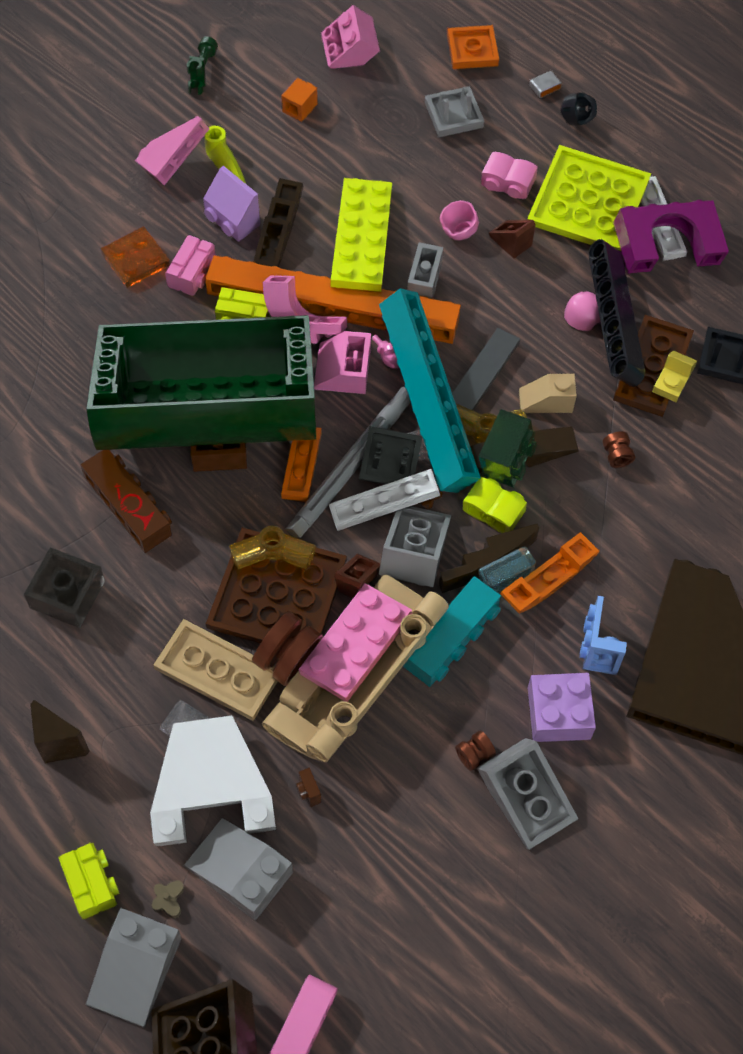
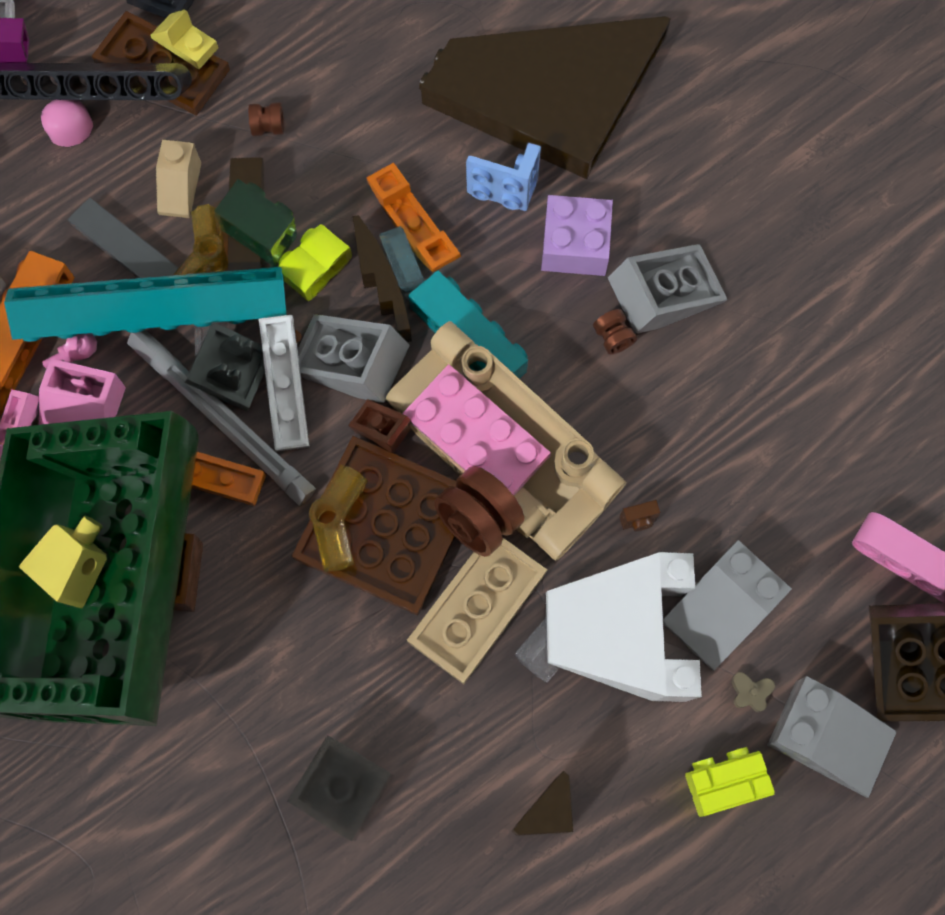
camera: 80 degrees left, 10 degrees up
reddish brown brick [80,450,172,553] -> none
none -> light yellow torso [19,516,107,609]

